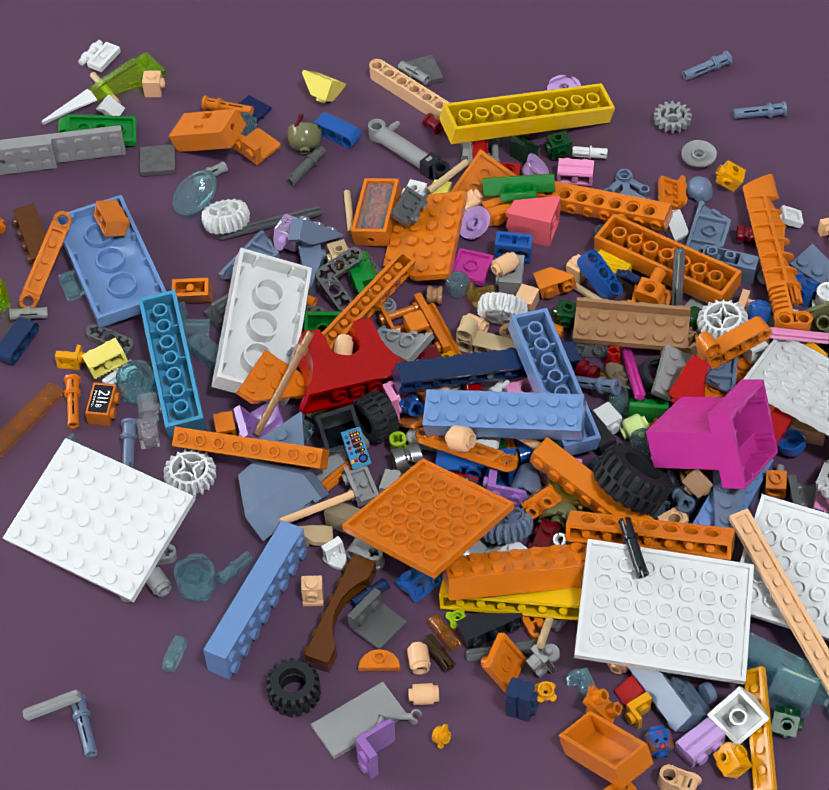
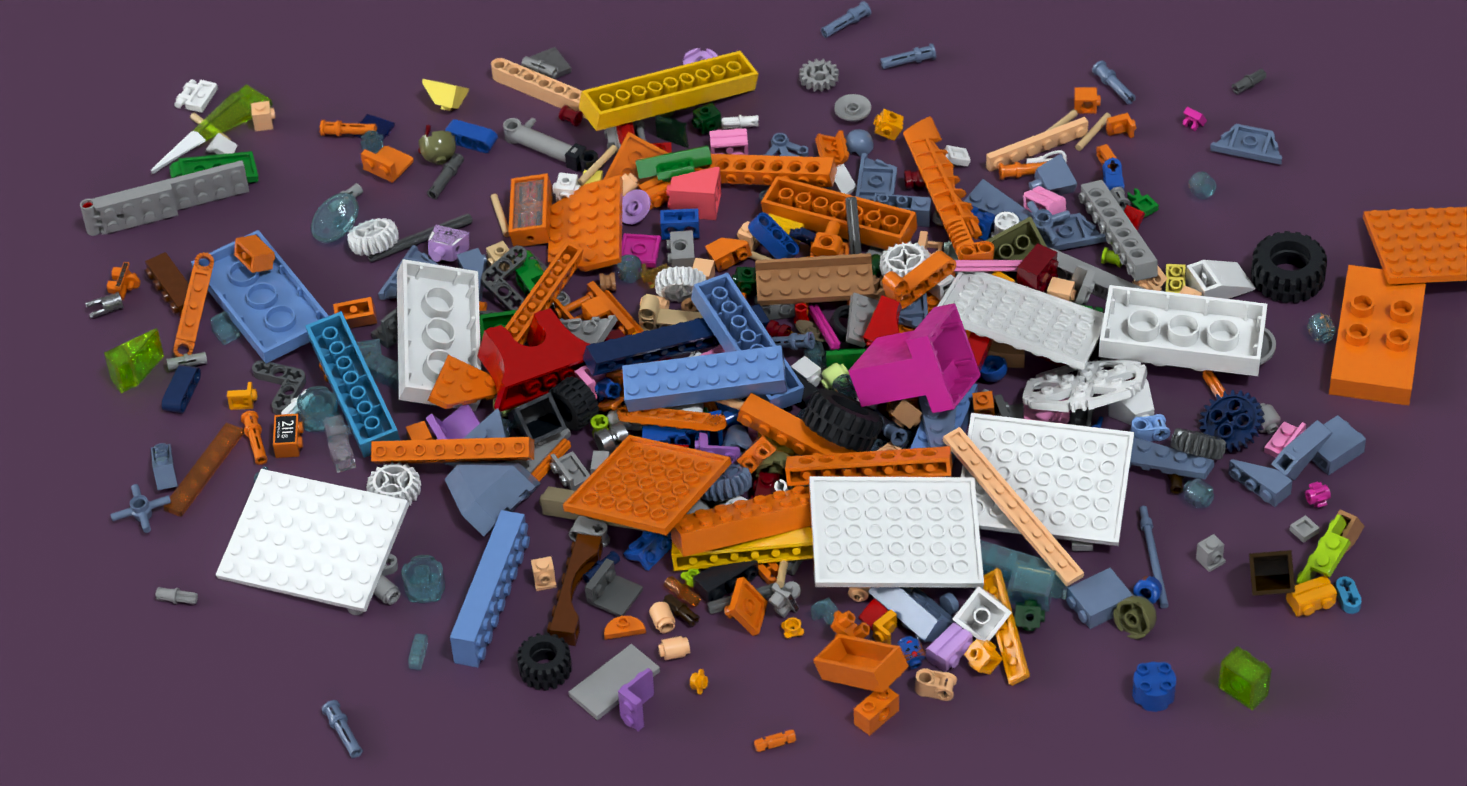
camera: 10 degrees left, 5 degrees down
light grey axle [22,689,82,721] -> none
light yellow brick [82,338,128,379] -> none
sand blue pin [120,418,138,469] -> none
flat silver tile [140,144,176,176] -> none
orange brick [168,109,247,152] -> none
clear light blue axle [216,551,253,585] -> none
medium nougat bar [253,330,314,436] -> none
light nougat bar [279,490,355,523] -> none
sand blue slope [288,216,344,245] -> none
tan slope [299,525,333,547] -> none
white tile [321,536,347,571] -> none
light nougat brick [333,334,354,355] -> none
tile [341,426,372,470] -> none
light grey piece [376,709,422,725] -> none
dark grey bracket [389,186,429,228] -> none
light nougat head [445,425,476,452] -> none
light nougat brick [491,252,519,277] -> none
dark blue brick [505,677,539,722] -> none
lavender piece [521,153,549,175] -> none
black pin [618,517,649,579] -> none
blue head [747,299,772,324] -> none

